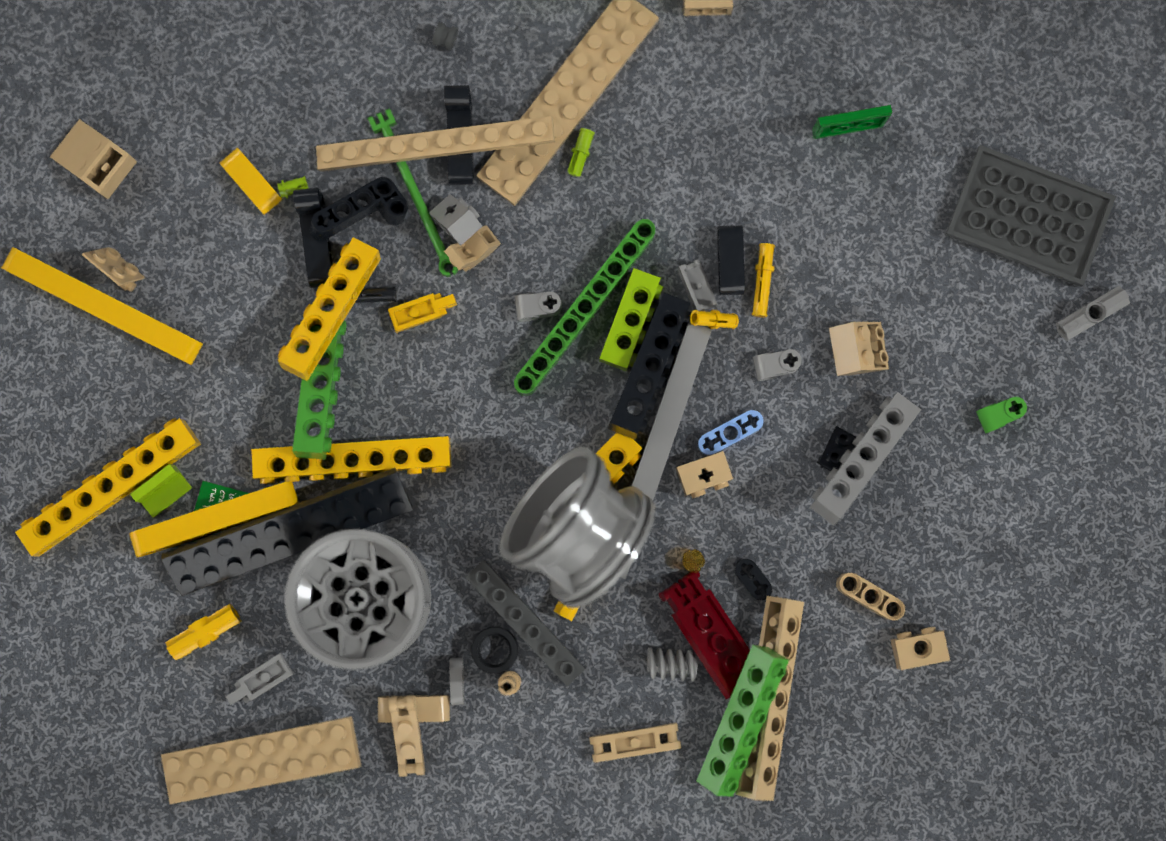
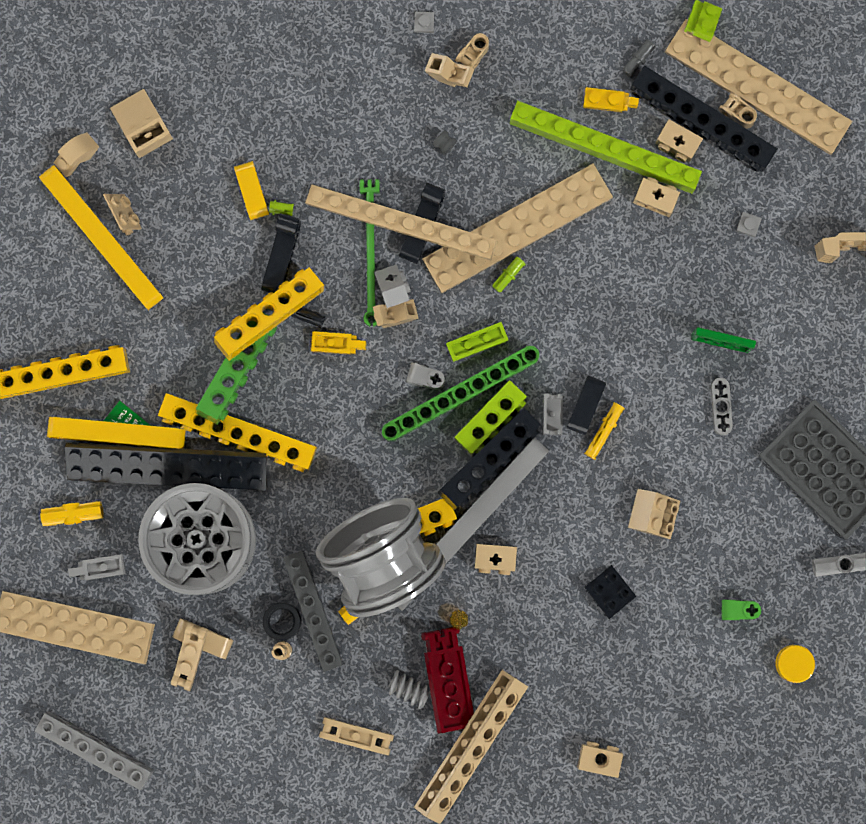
camera: 25 degrees right, 0 degrees up
lime panel [130,464,192,517] -> none
black beam [310,177,408,241] -> none
light grey beam [450,657,465,705] -> none
yellow pin [690,310,739,329] -> none
bright green brick [697,645,789,796] -> none
light blue beam [698,410,763,456] -> none
black beam [734,559,772,601] -> none
light grey piece [752,349,802,381] -> none
light grey brick [810,392,921,526] -> none
tan beam [836,573,905,620] -> none
none -> tan brick [53,133,99,177]
none -> lime plate [446,322,509,362]
none -> light grey beam [711,378,733,436]
none -> yellow head [775,645,815,683]

